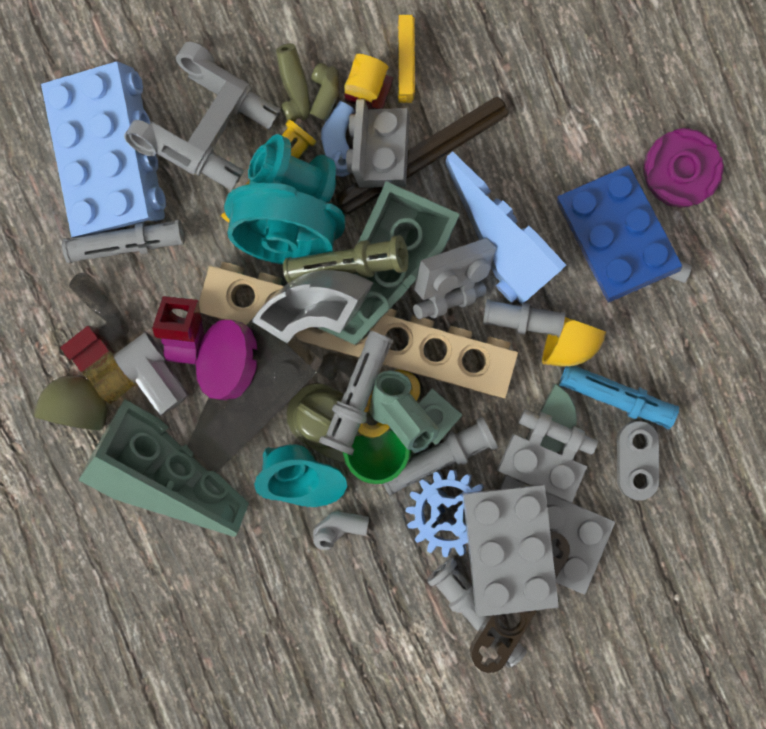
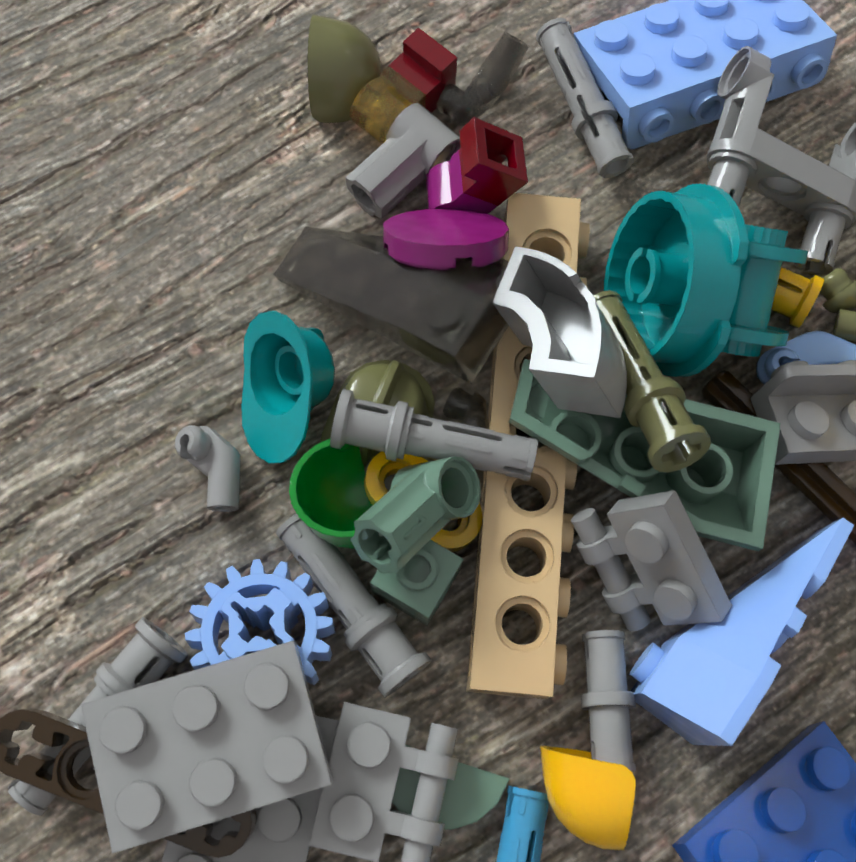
camera: 80 degrees right, 15 degrees down
sand green wedge [79,399,249,537] -> none

